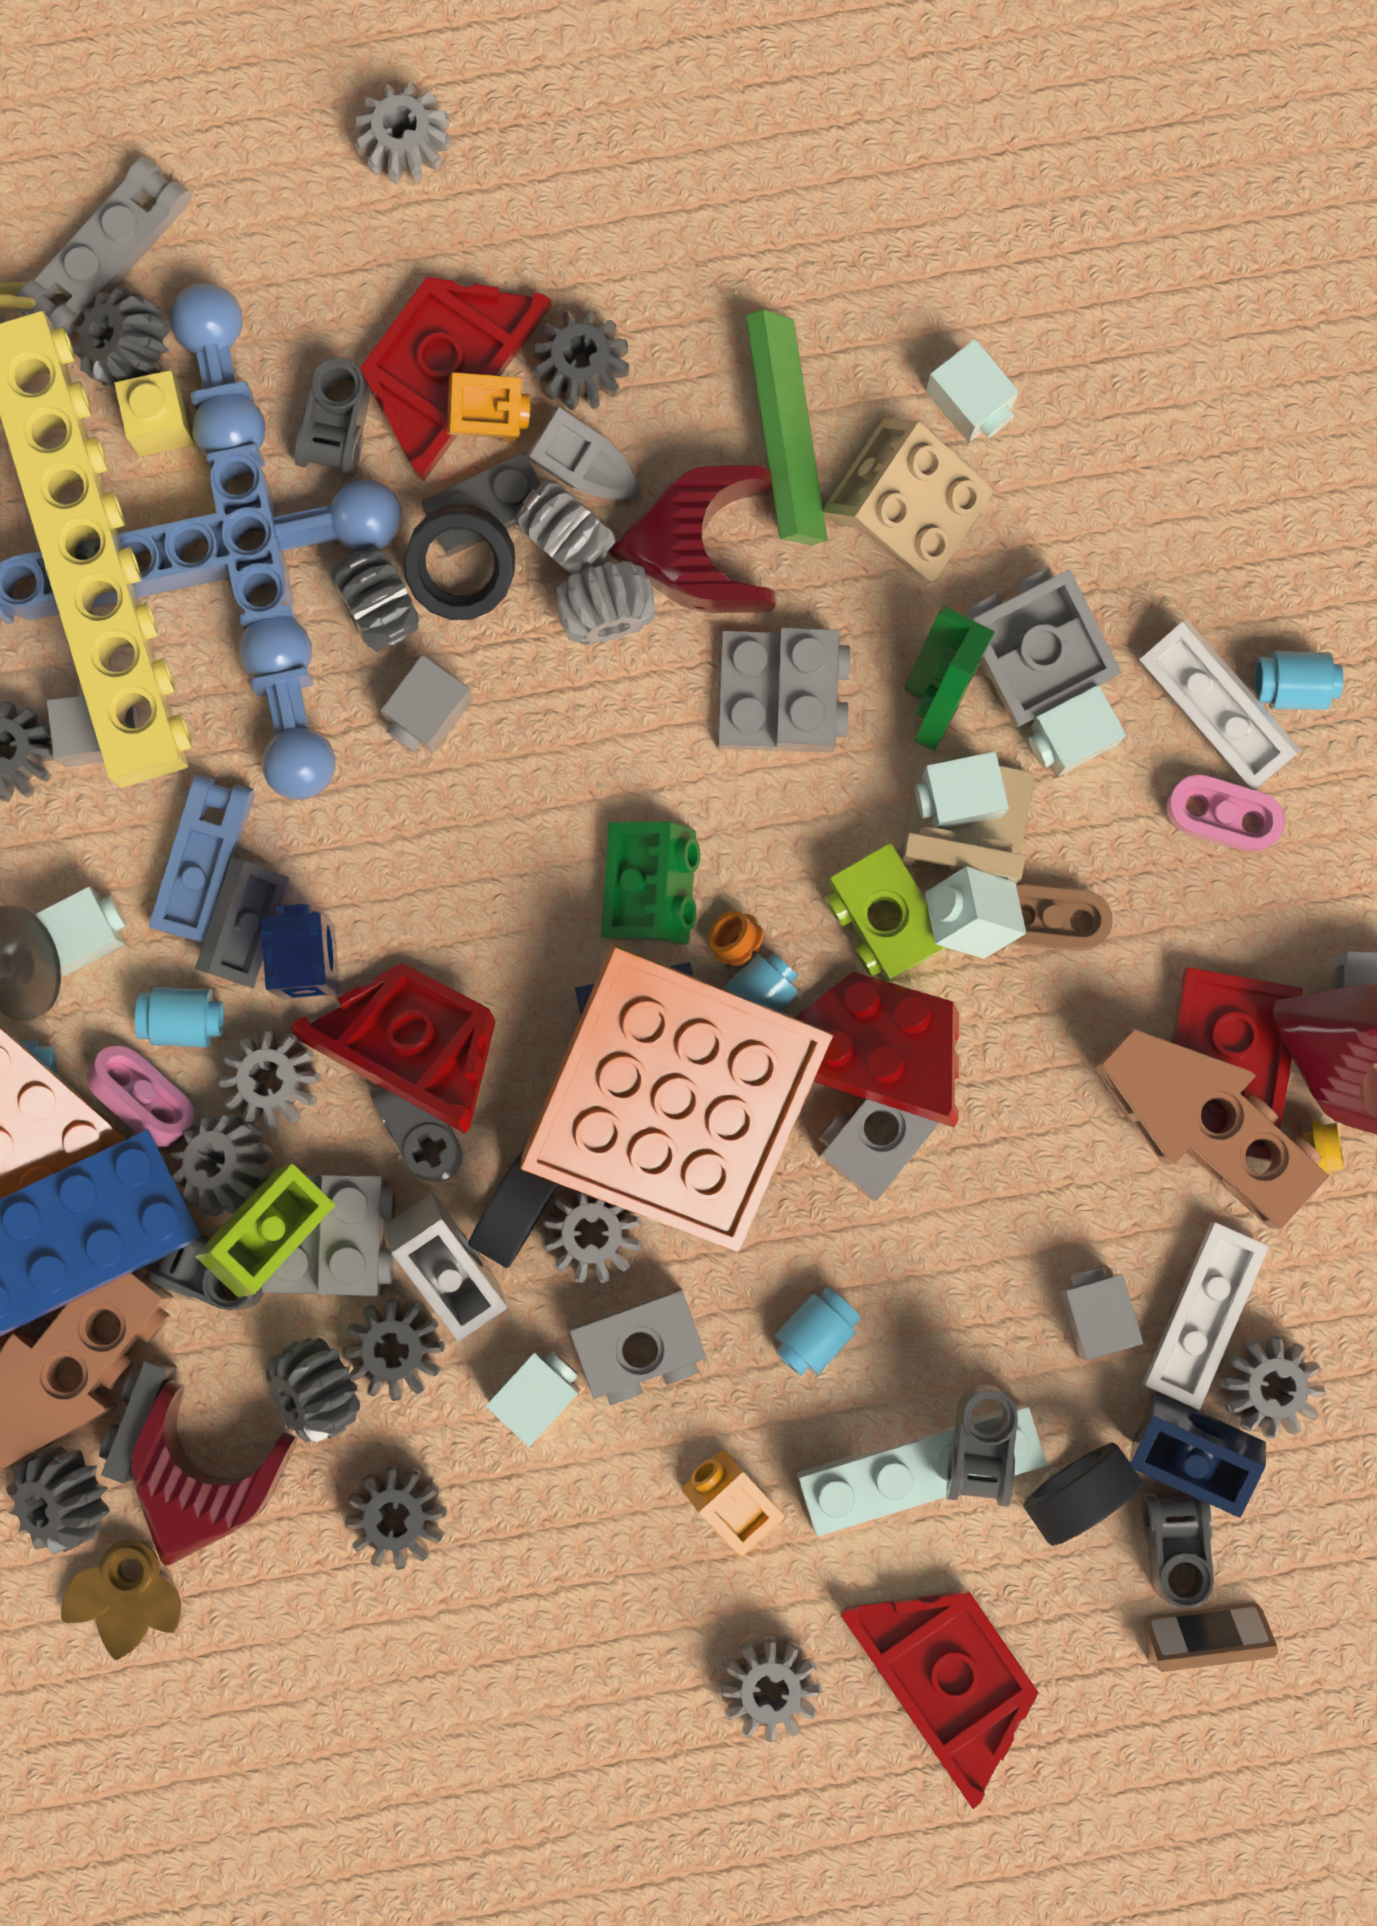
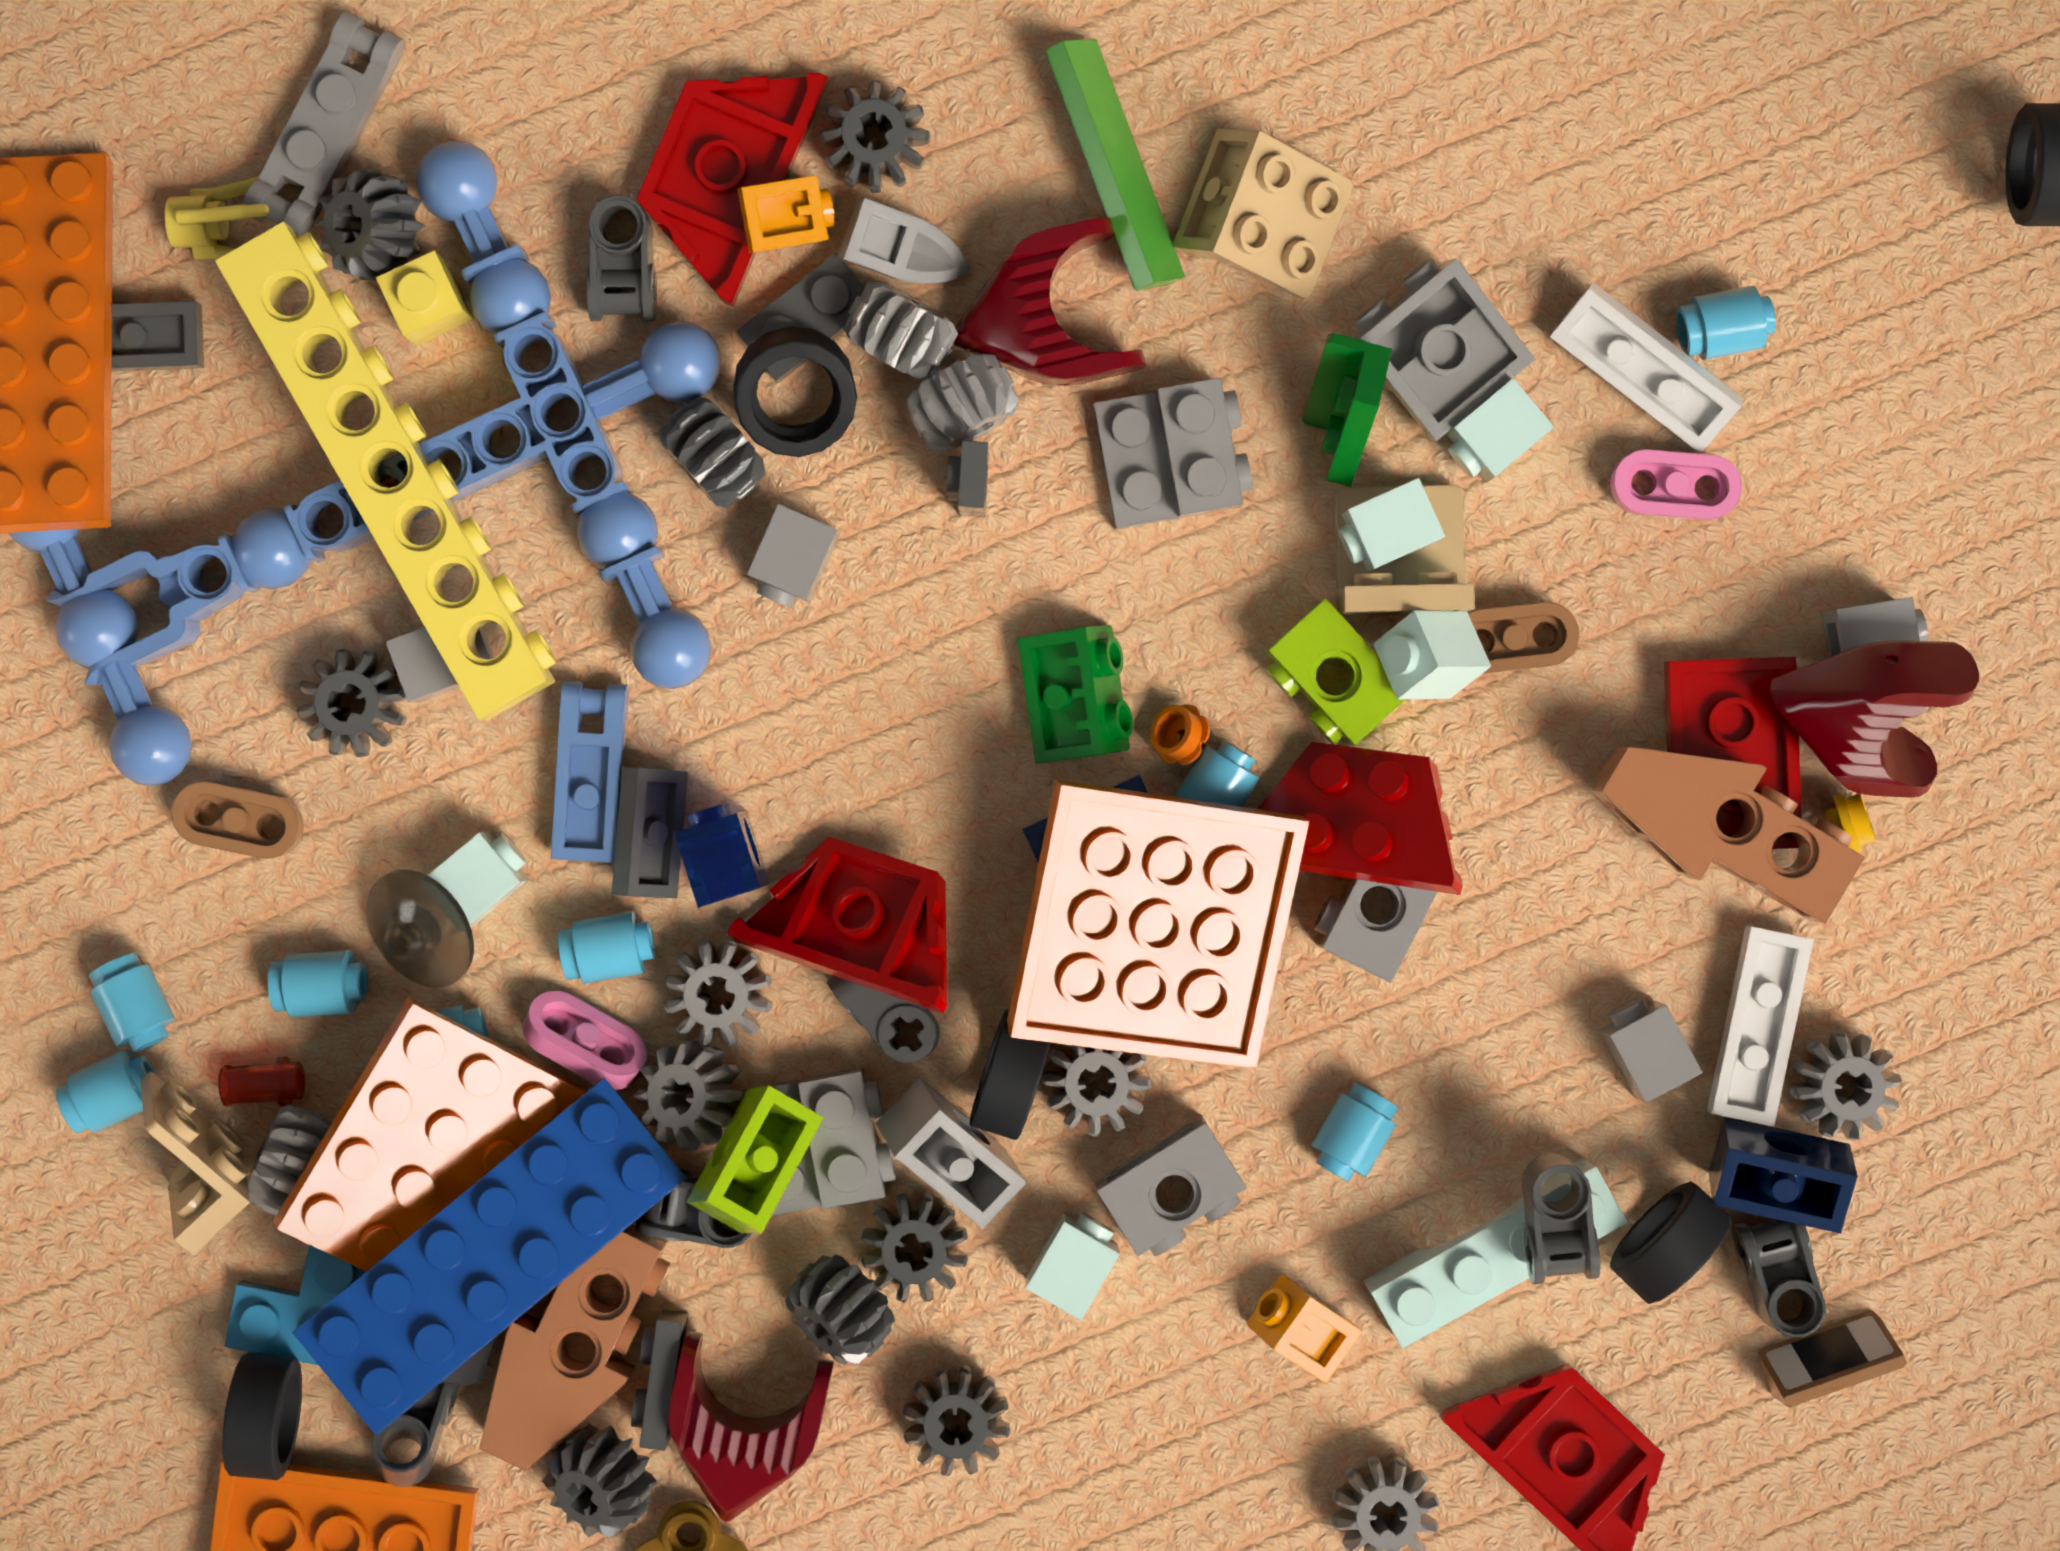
camera: 10 degrees left, 5 degrees up
light aqua brick [926,339,1019,443] -> none
none -> dark grey plate [946,441,989,517]

